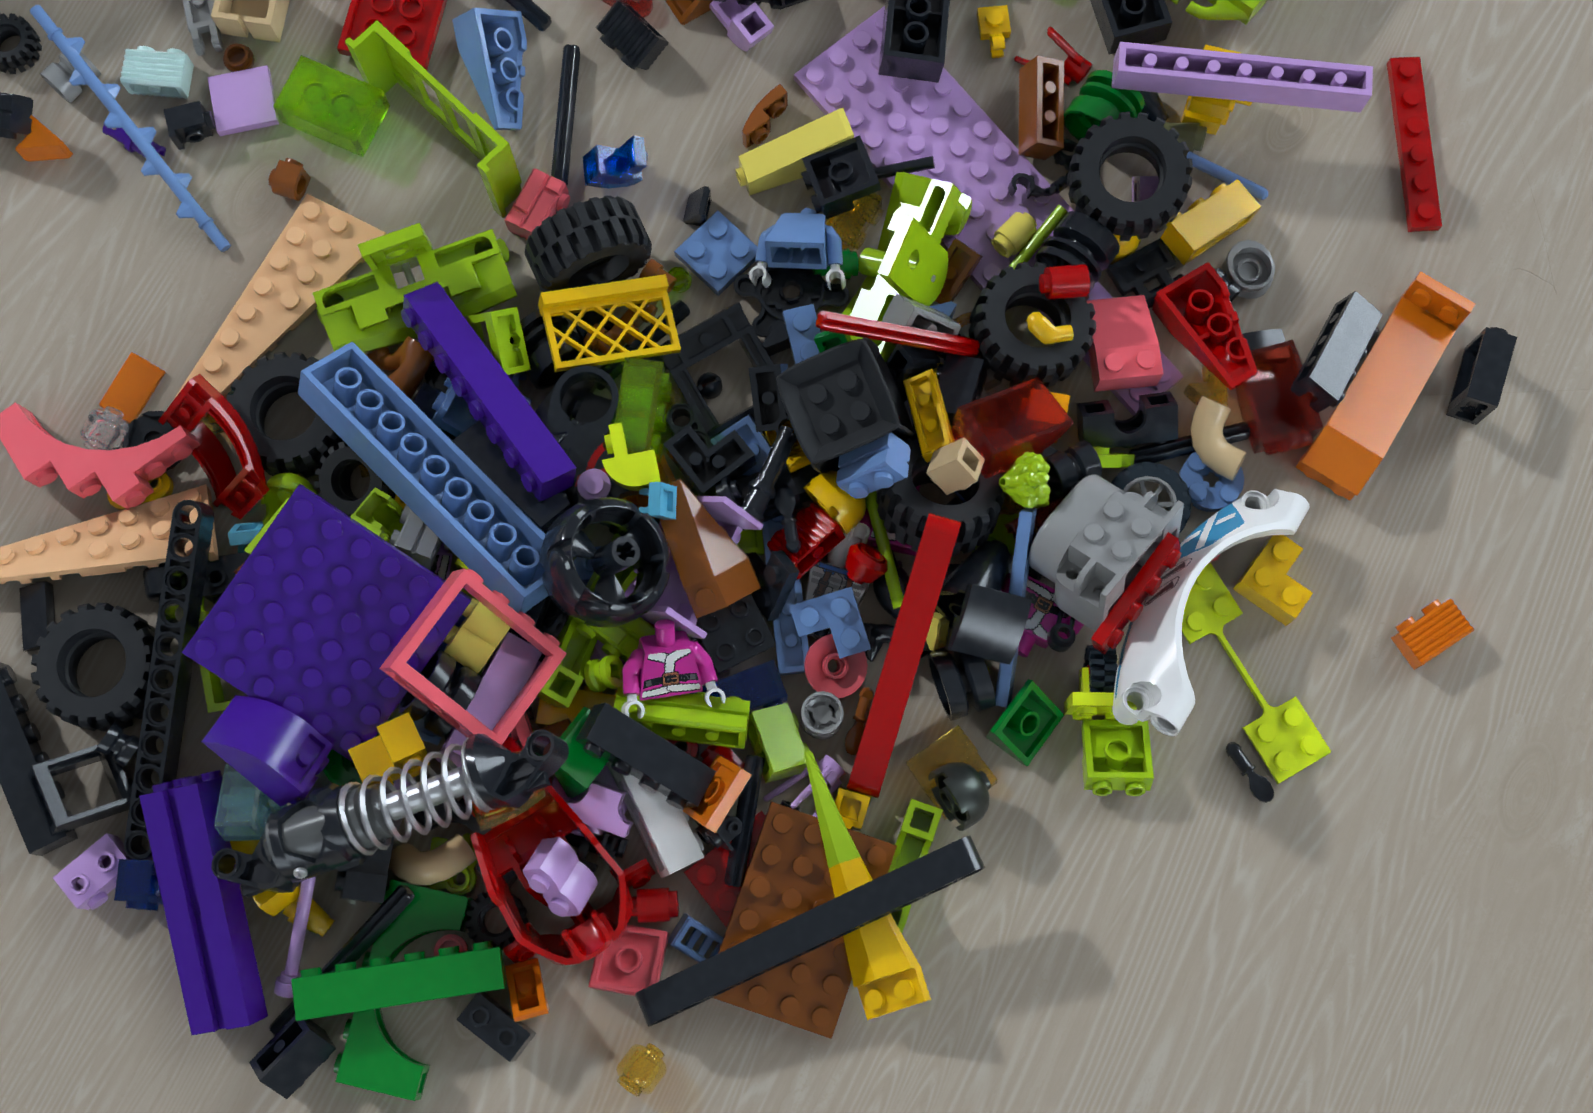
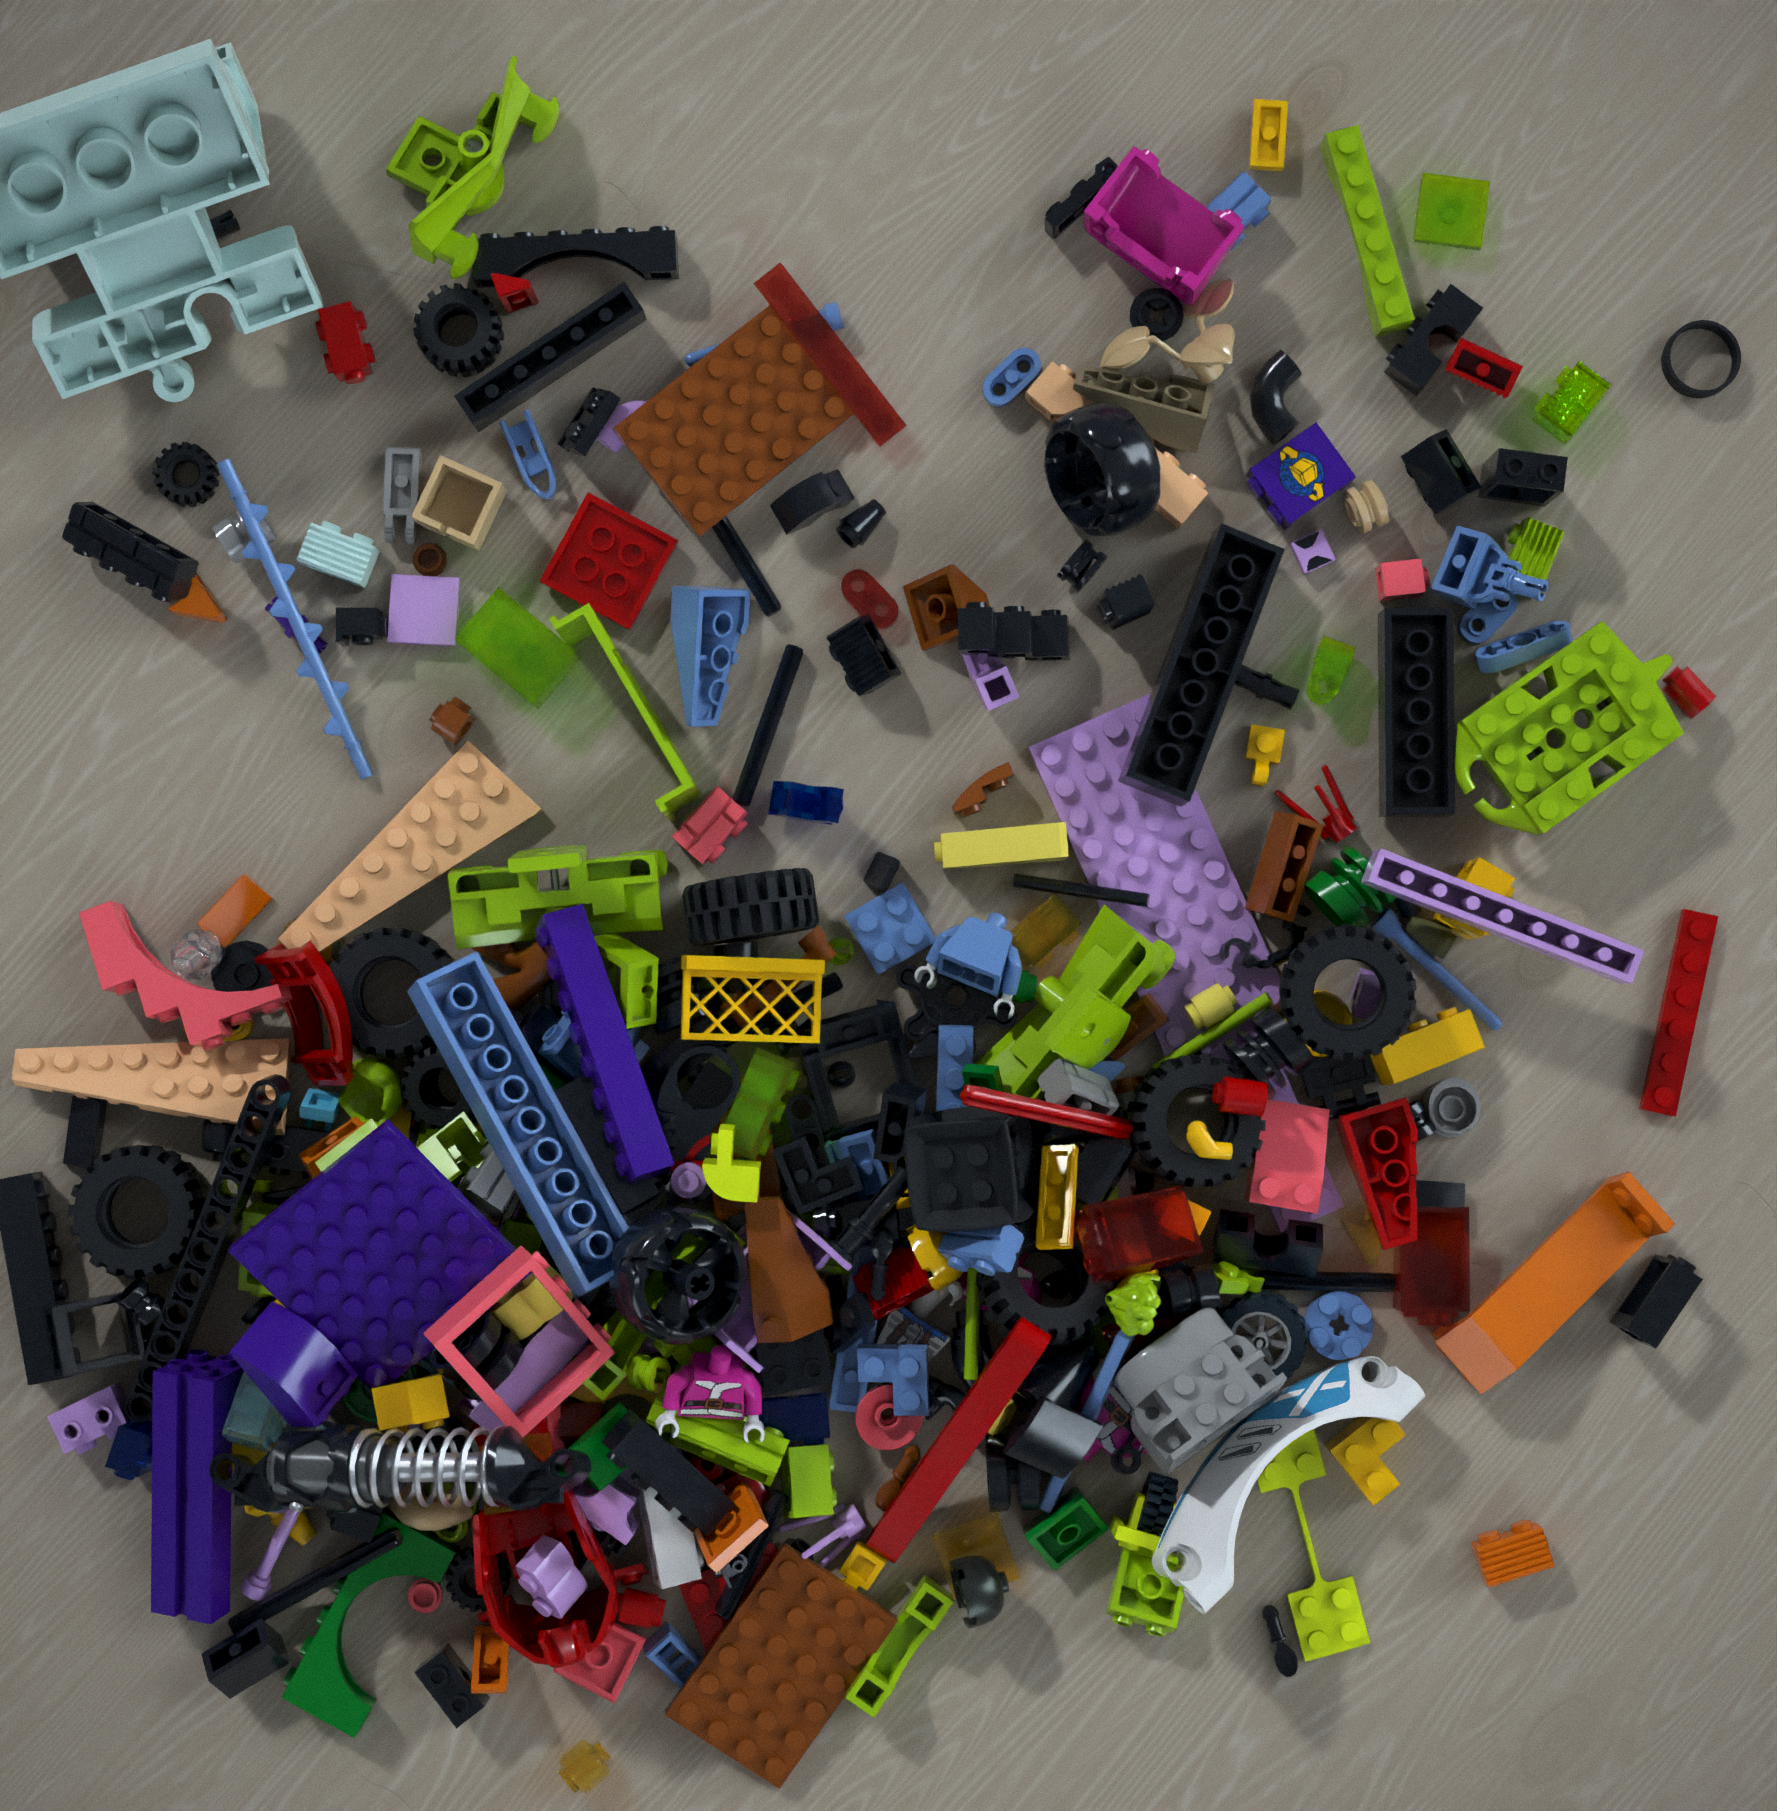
camera: 15 degrees right, 10 degrees up
green brick [291,940,507,1021] -> none
black beam [635,836,985,1027] -> none
medium azure tile [639,482,677,520] -> none
black plate [801,135,882,220] -> none
light grey wheel [801,691,844,740] -> none
yellow plate [804,751,931,1020] -> none
red cone [845,543,888,585] -> none
tan brick [926,437,985,495] -> none
red plate [1091,532,1182,655] -> none
tan cylinder [1190,396,1247,481] -> none
brick [1290,291,1383,413] -> none

